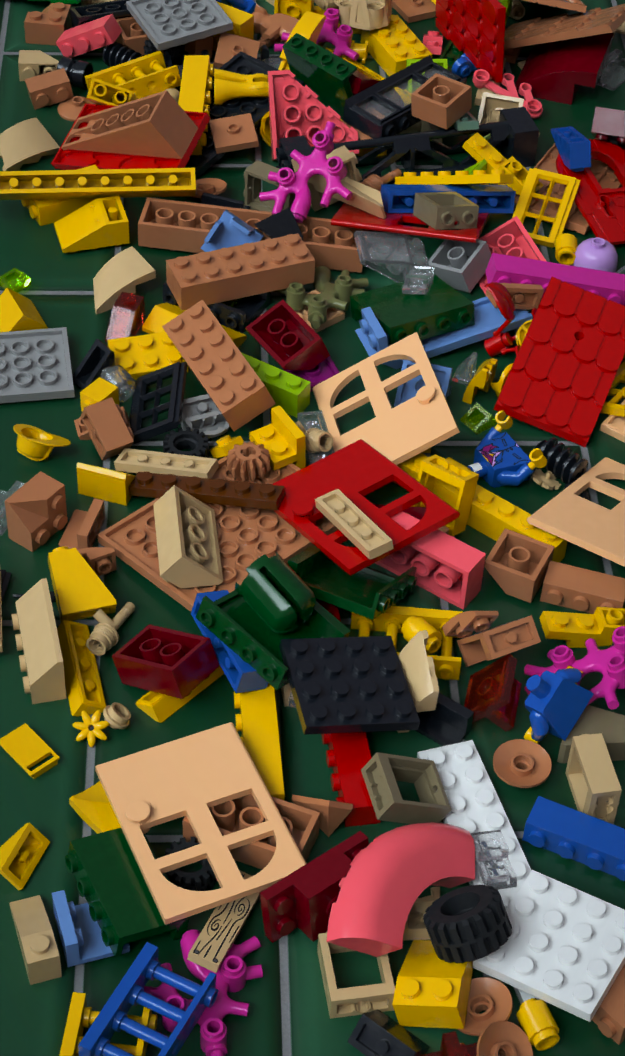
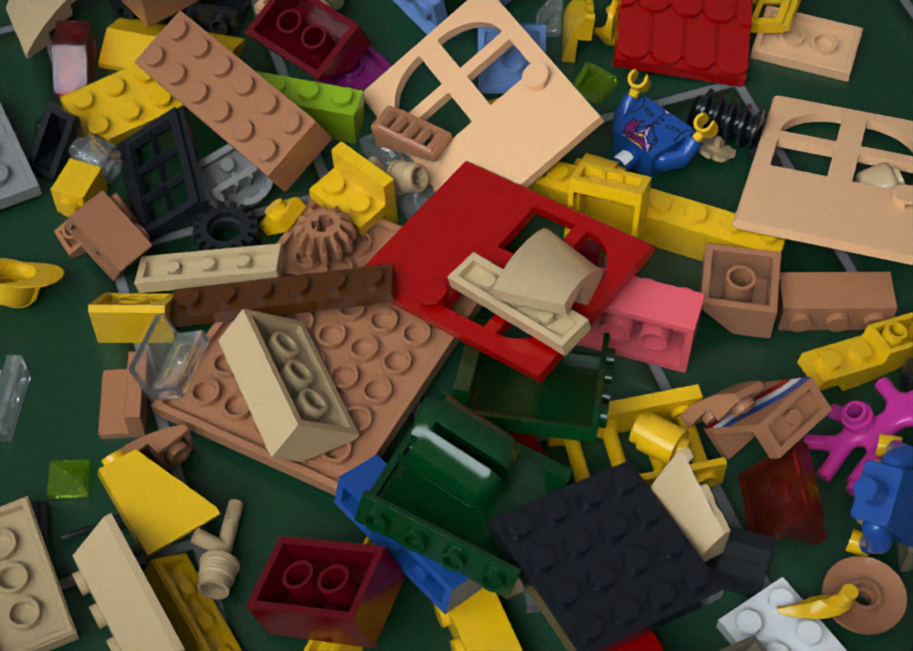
camera: 15 degrees left, 10 degrees up
nougat slope [5,471,68,552] -> none
none -> clear neon green slope [47,459,90,499]
none -> clear panel [129,314,210,401]
none -> nougat slope [371,106,453,161]
none -> tan slope [491,228,603,316]
none -> yellow bar [776,583,859,619]

